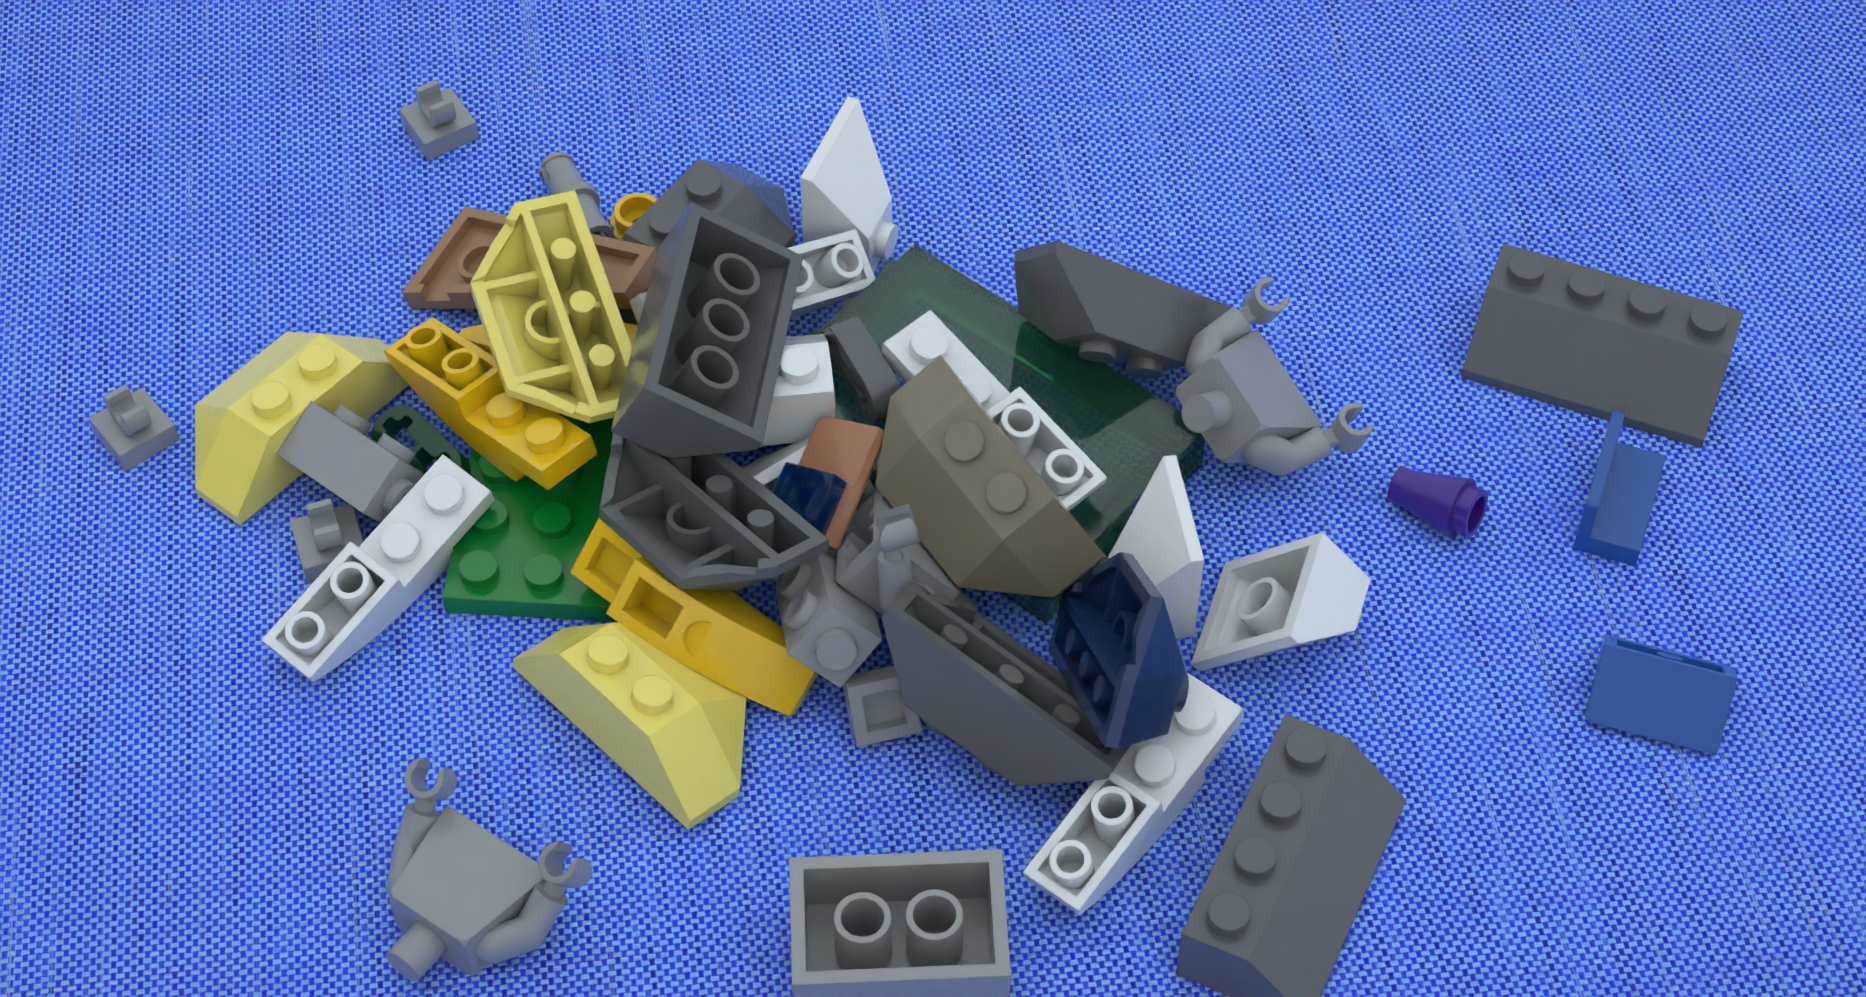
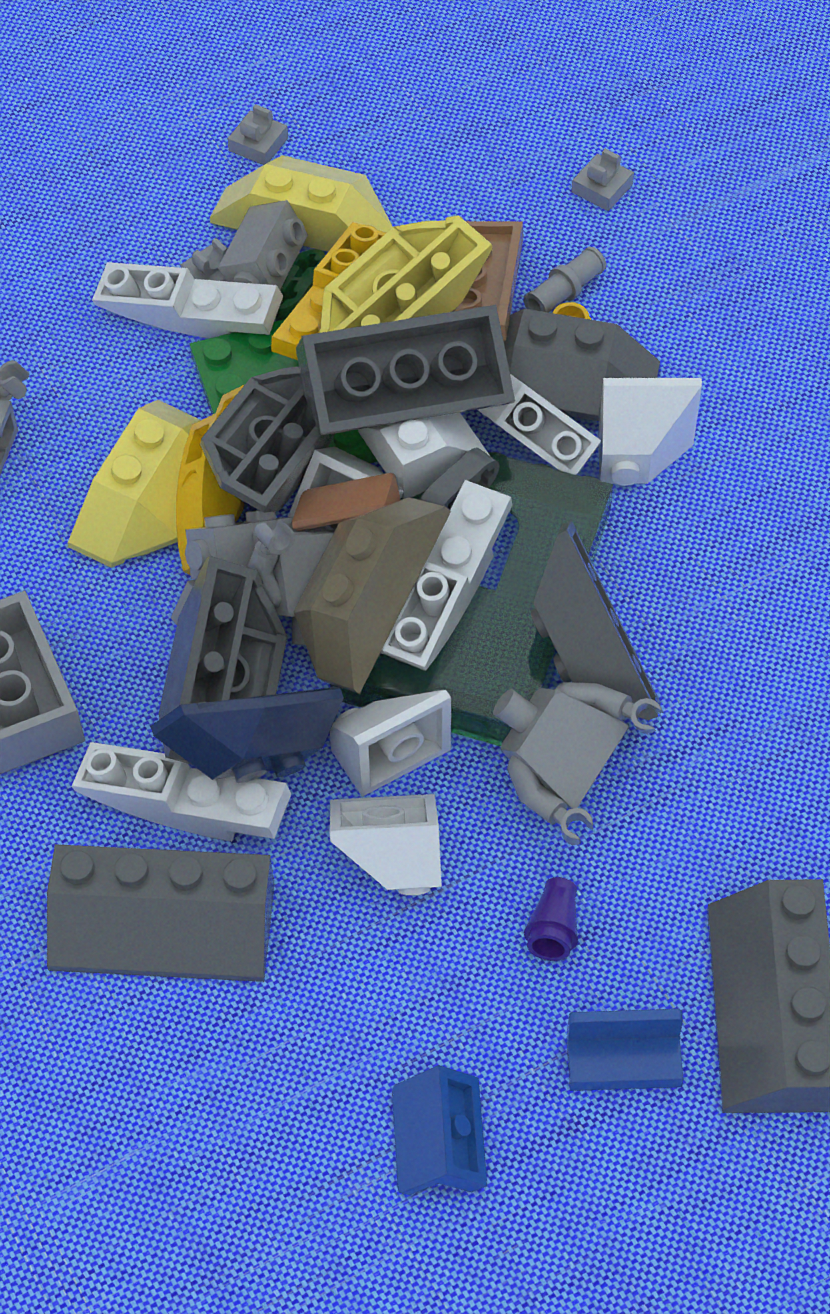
camera: 70 degrees right, 5 degrees up
clear blue tile [773,462,847,536] -> none

